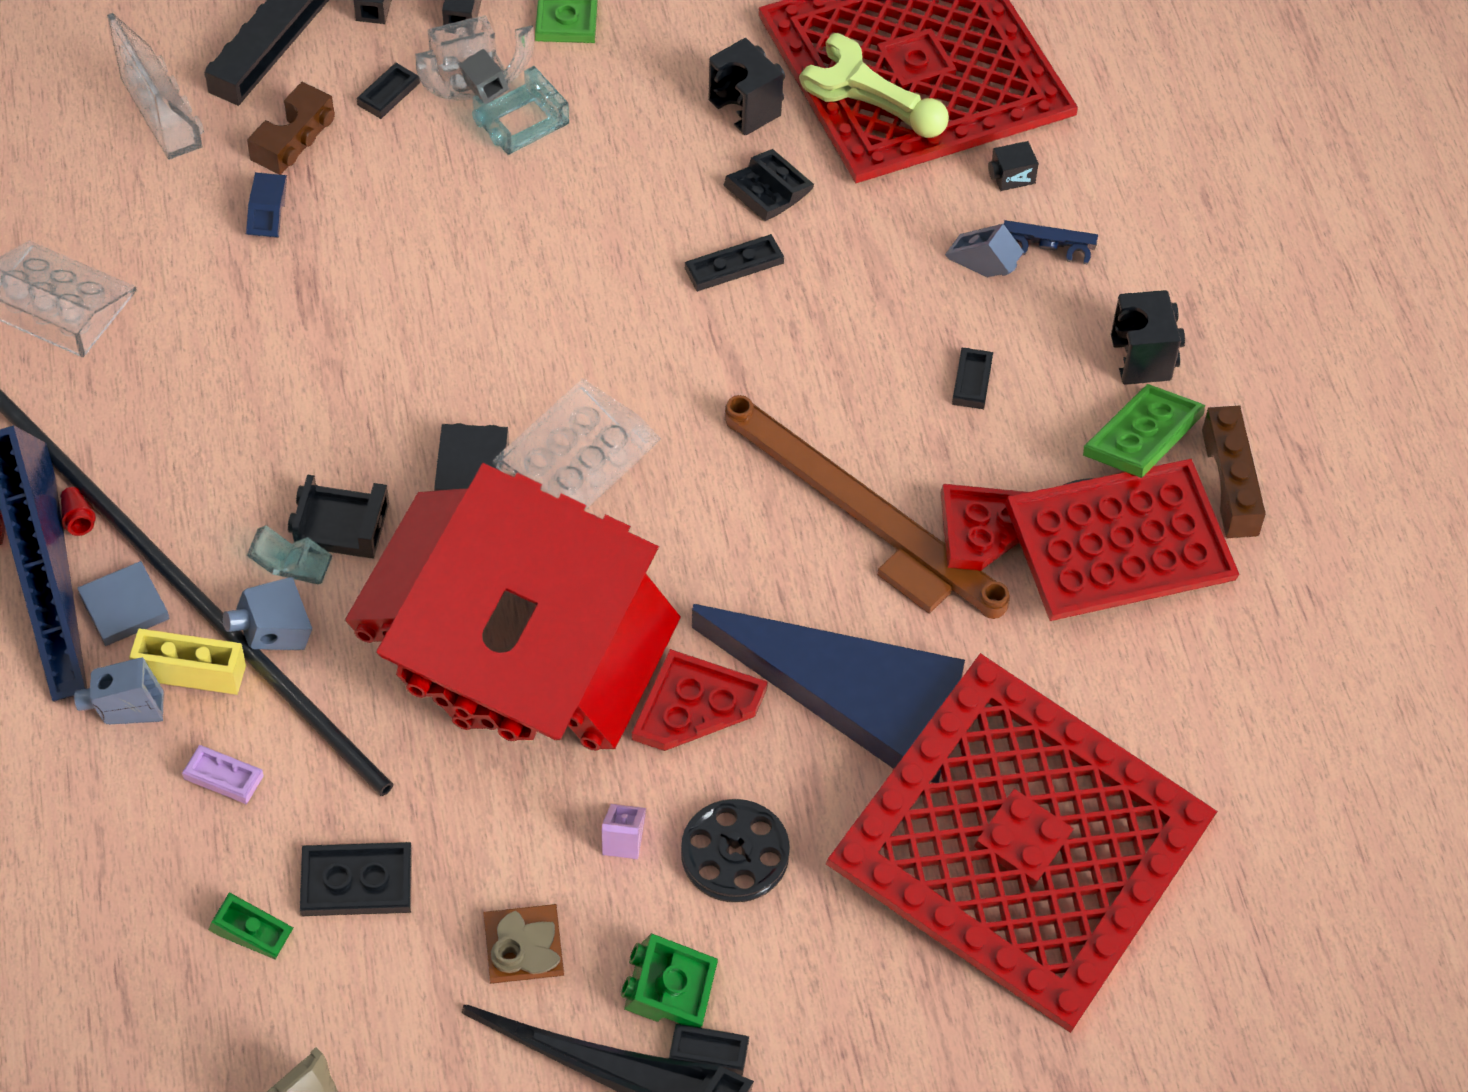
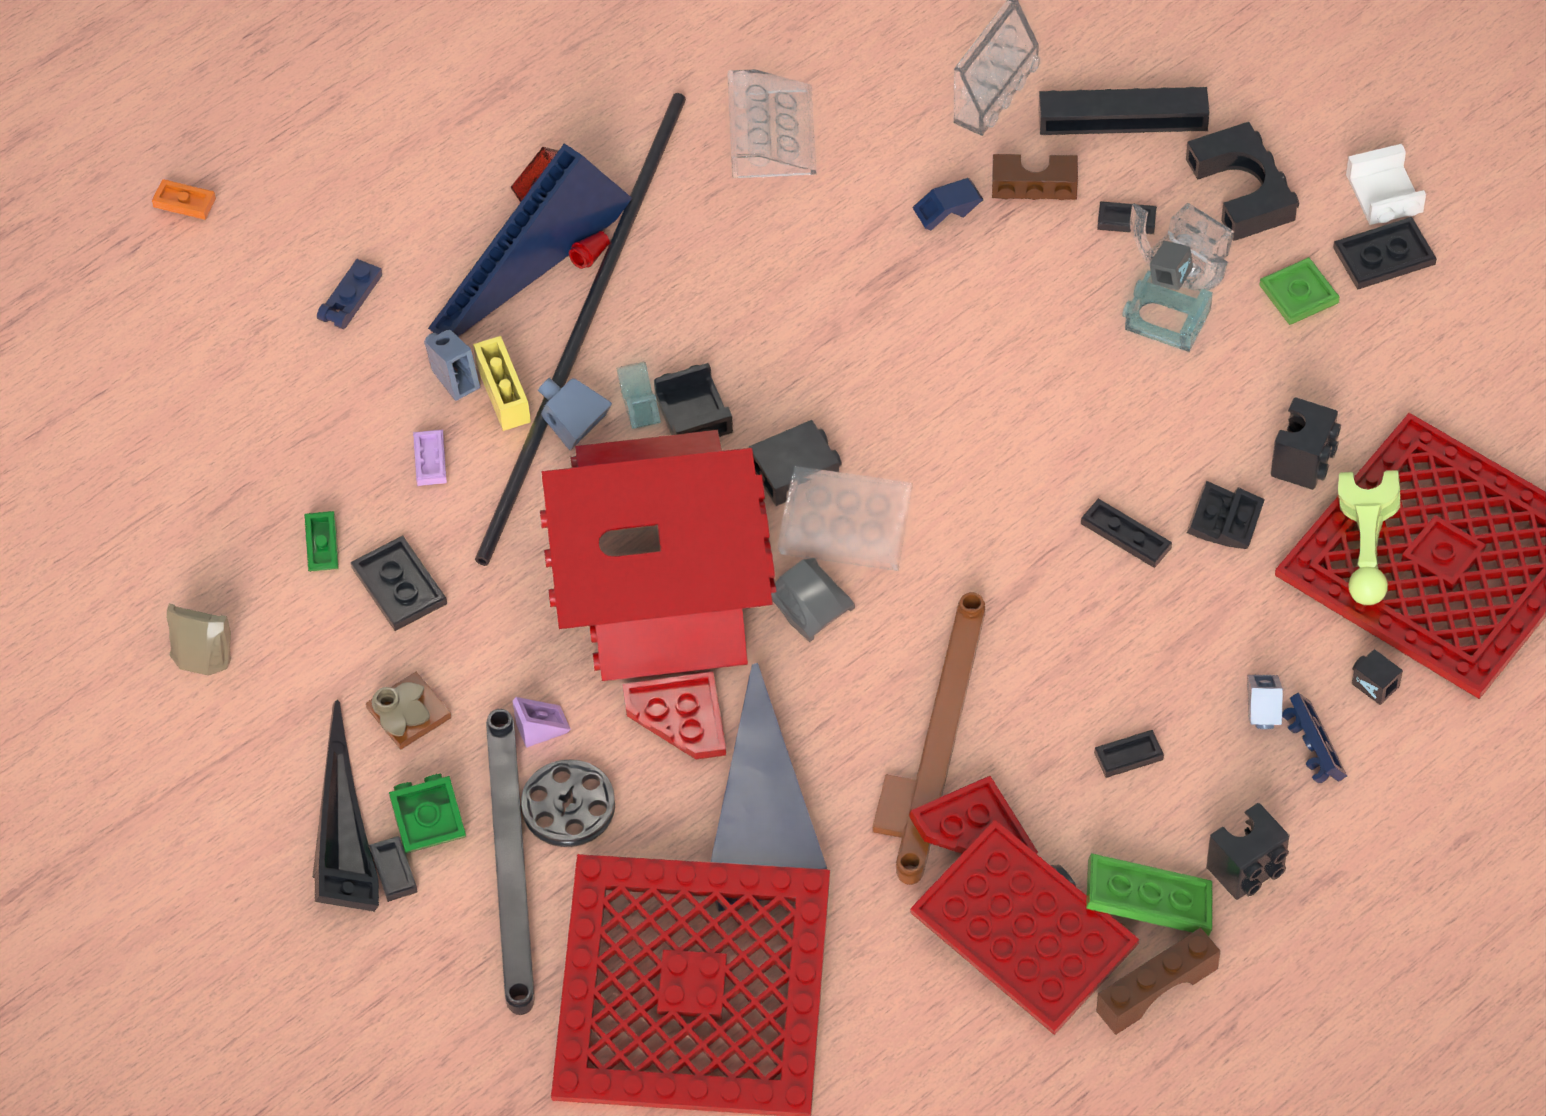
camera: 65 degrees right, 0 degrees up
sand blue tile [77,561,170,646] -> none
none -> piece [486,709,535,1015]
none -> dark grey slope [771,558,855,642]

